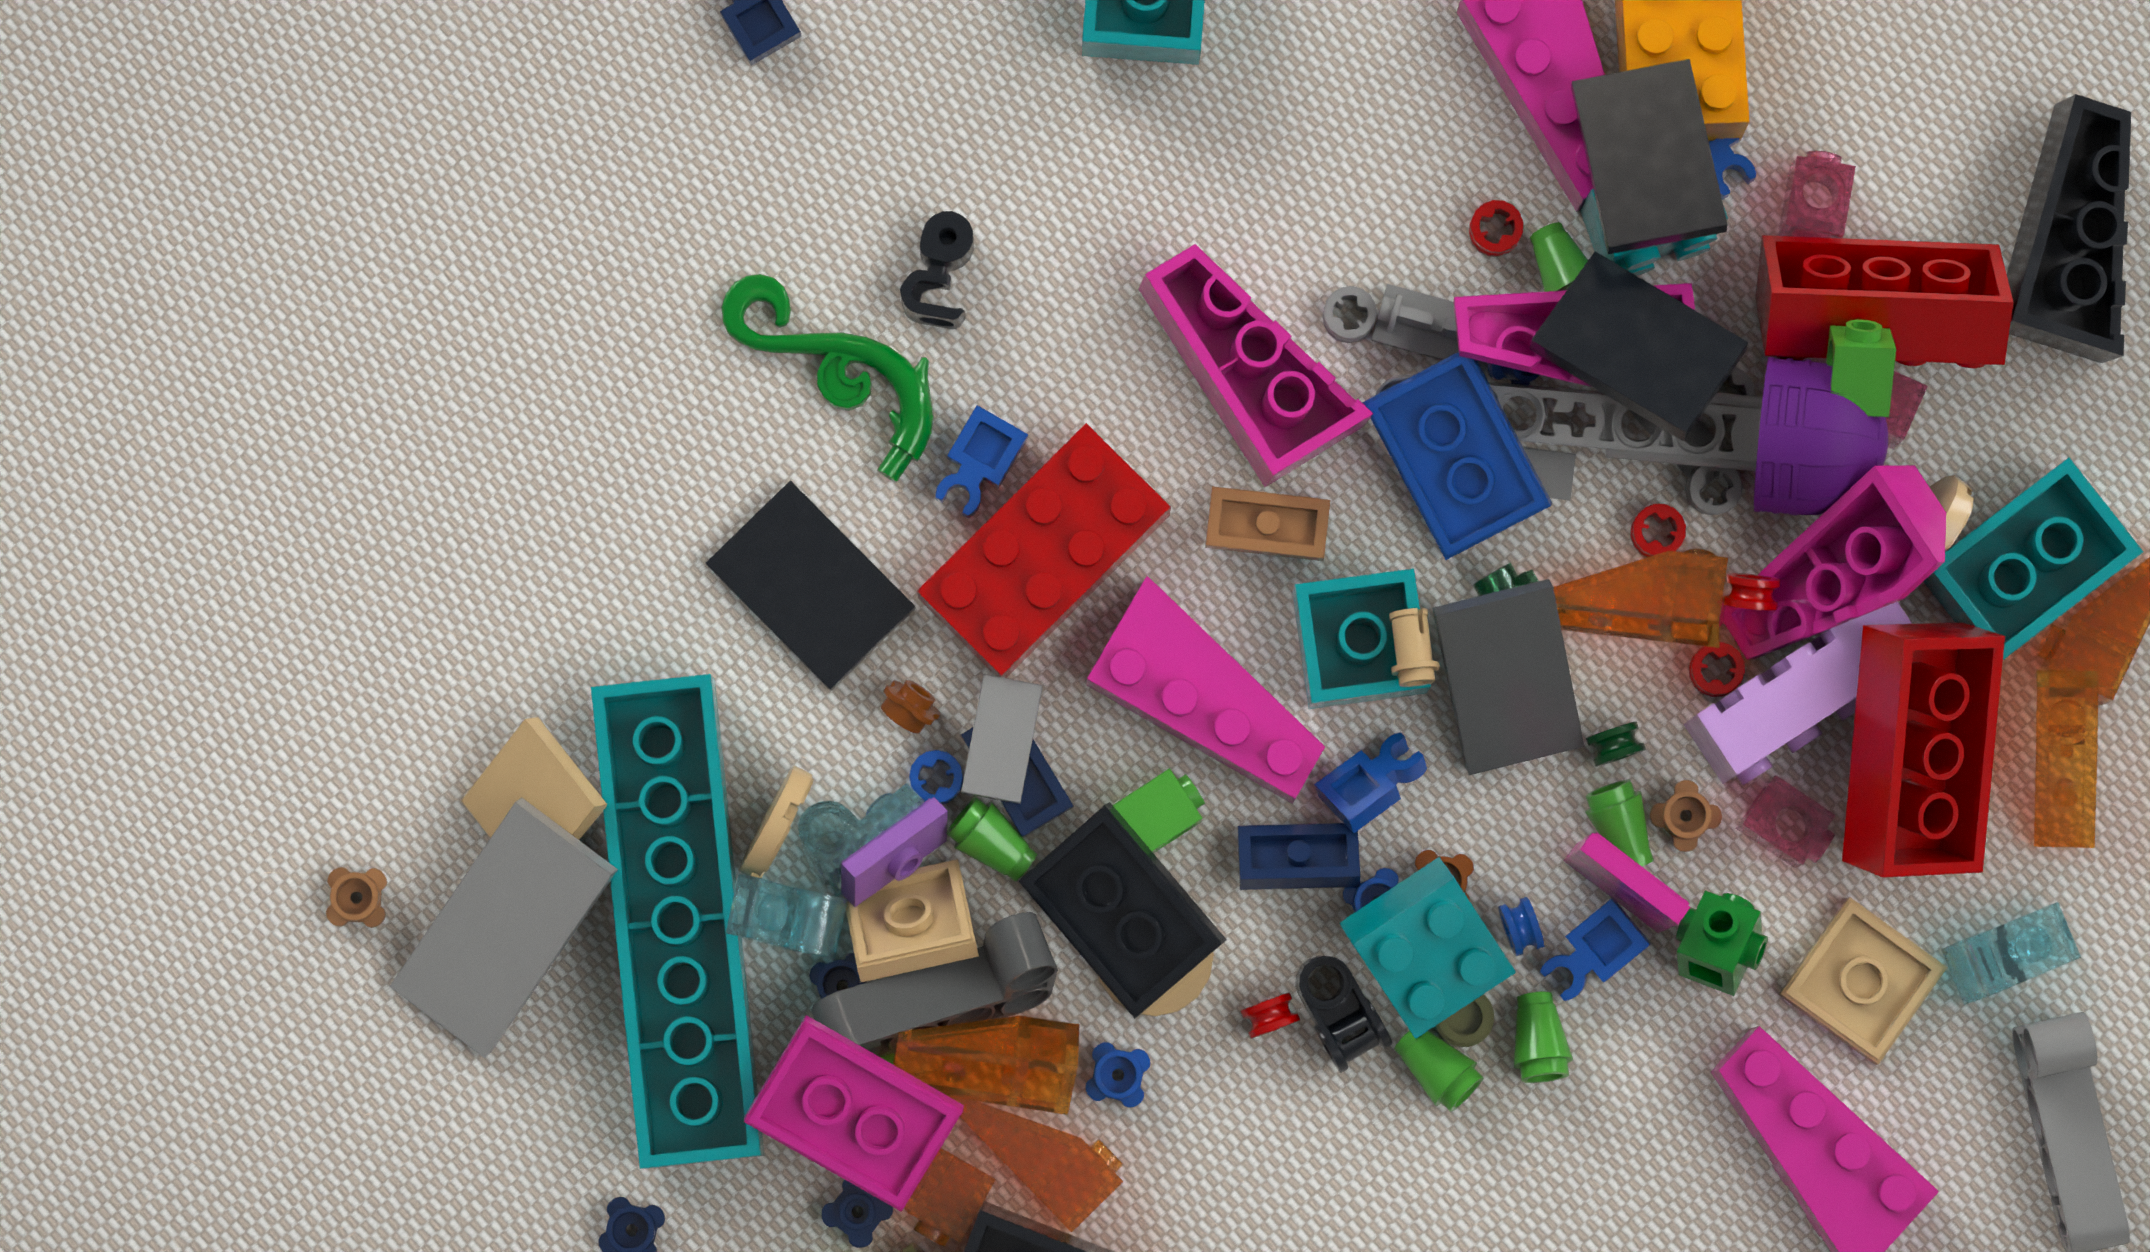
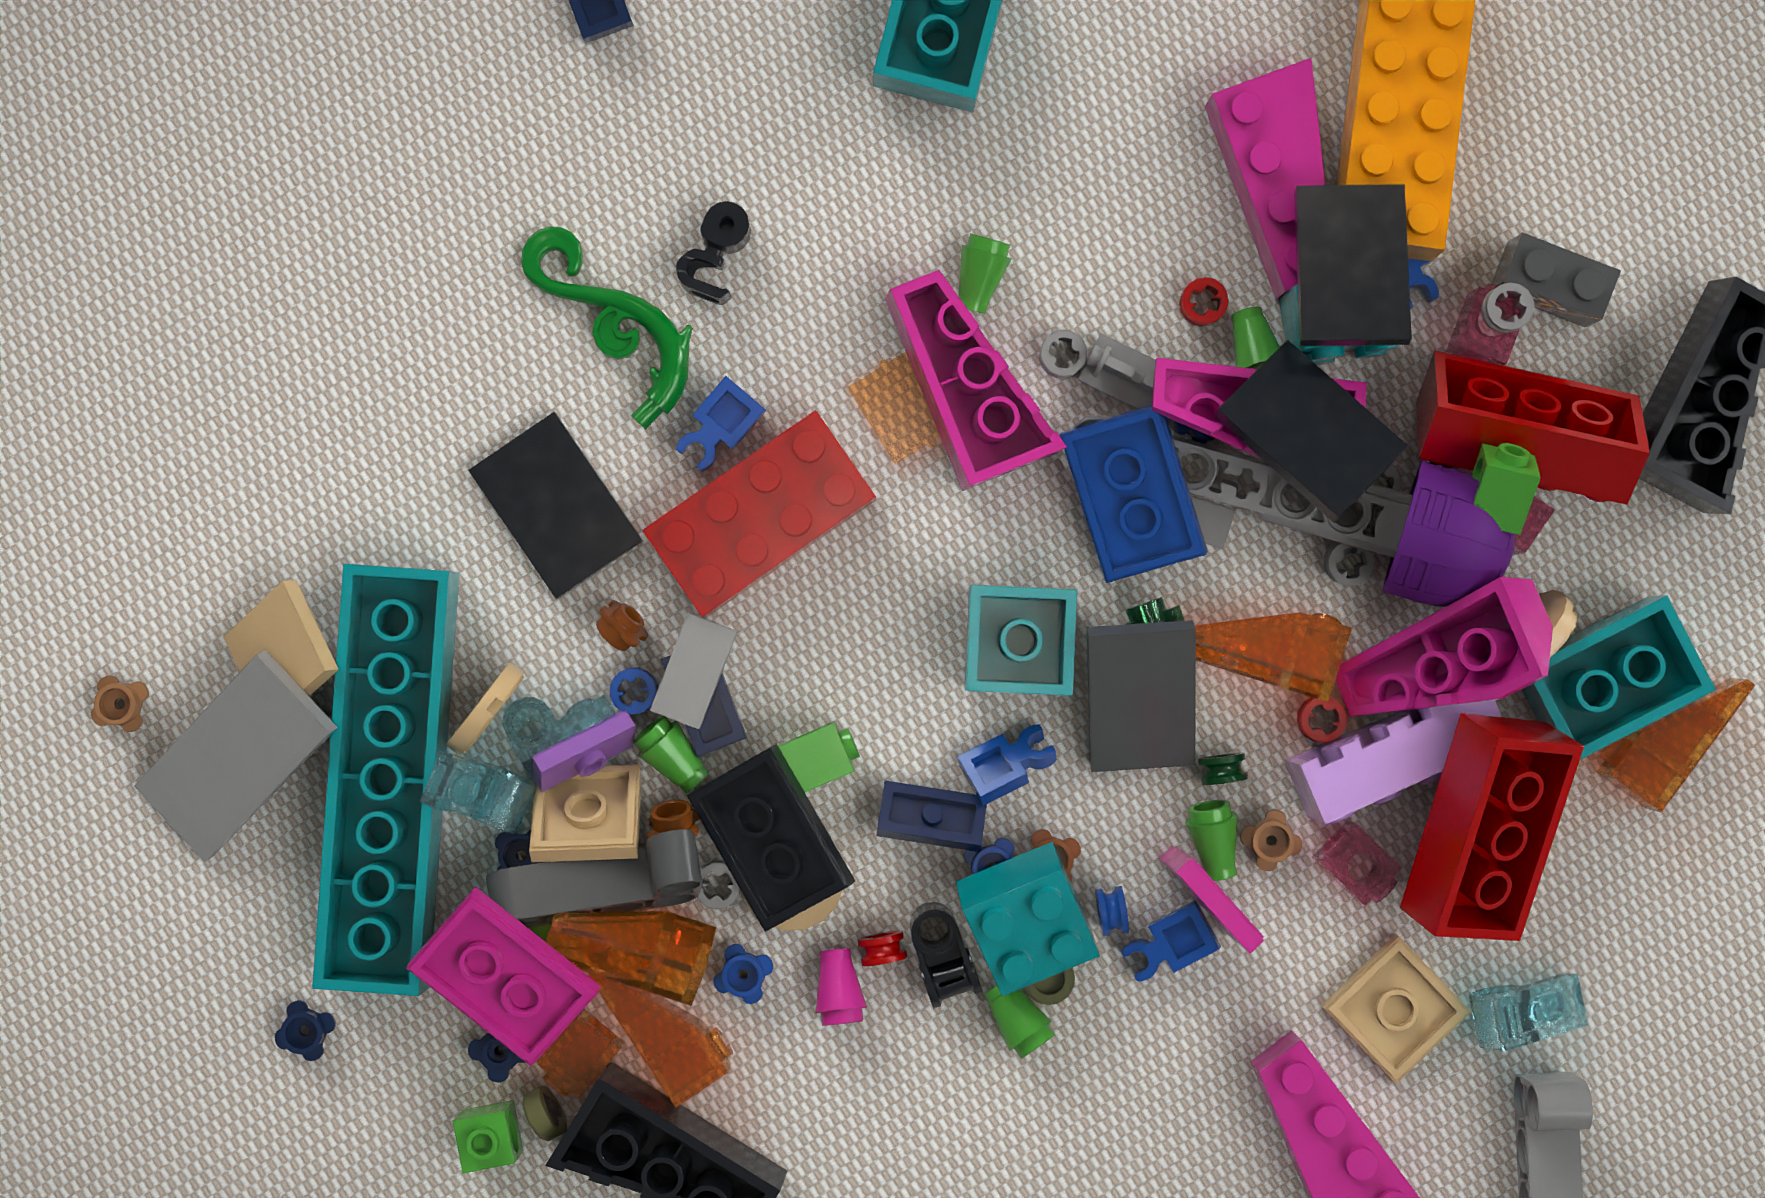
camera: 15 degrees right, 5 degrees up
dark pink wedge [1087,576,1325,804] -> none
medium nougat plate [1205,486,1331,561] -> none
tan pin [1389,608,1440,687] -> none
bright green cone [1514,992,1573,1083] -> none
red bush [1630,504,1686,560] -> none
green brick [1676,890,1768,996] -> none
red bush [1723,573,1781,611] -> none
clear orange slope [2034,670,2098,848] -> none
none -> dark orange plate [647,799,700,838]
none -> light grey bush [697,860,741,910]
none -> dark pink cone [815,948,867,1026]
none -> clear orange piece [848,352,940,465]
none -> bright green cone [958,233,1012,314]
none -> light grey bush [1481,282,1535,334]
none -> dark grey brick [1489,232,1621,327]

